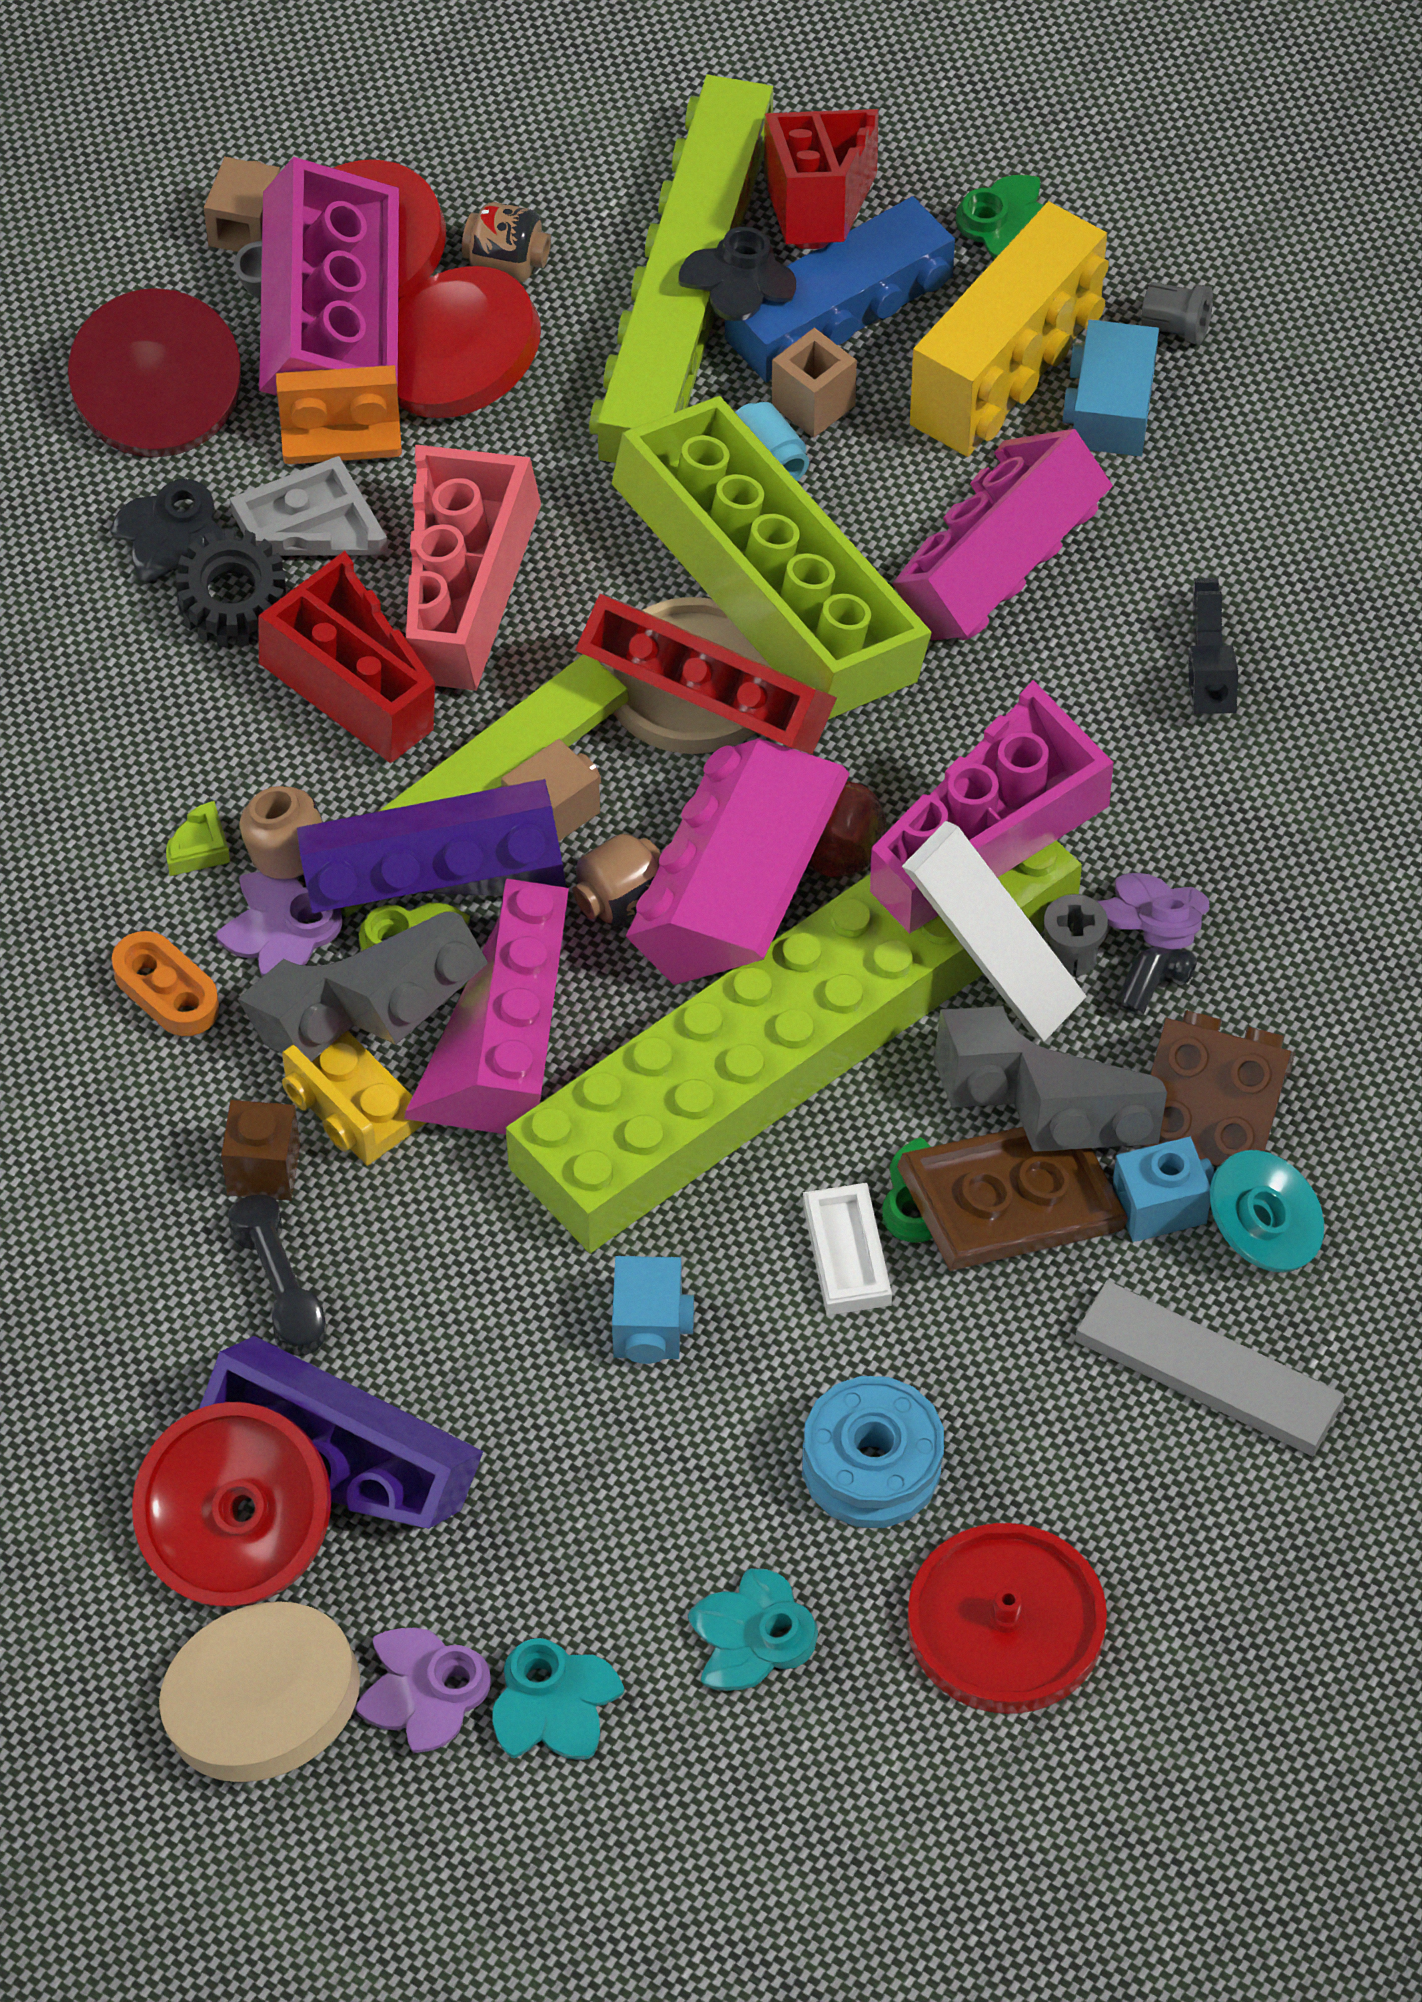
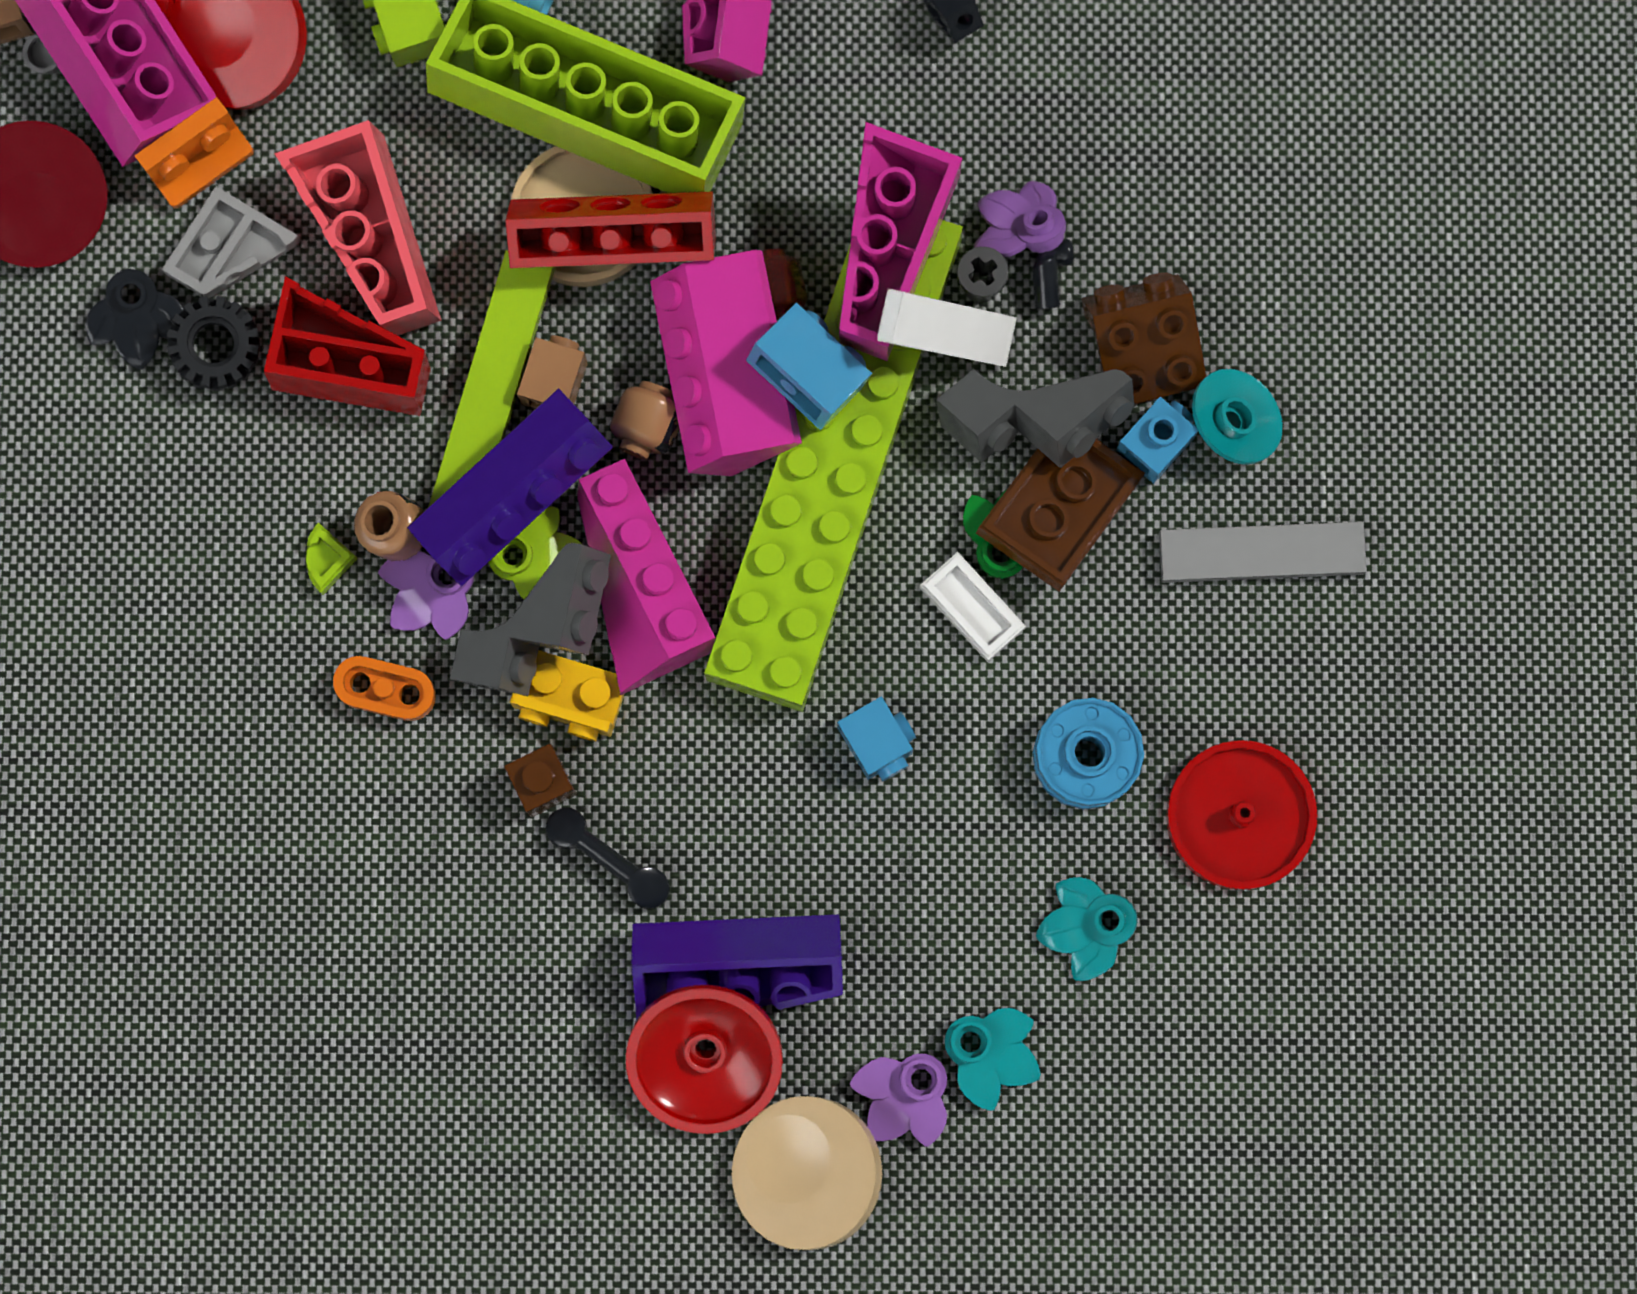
camera: 30 degrees left, 25 degrees up
none -> dark azure brick [746,302,872,431]

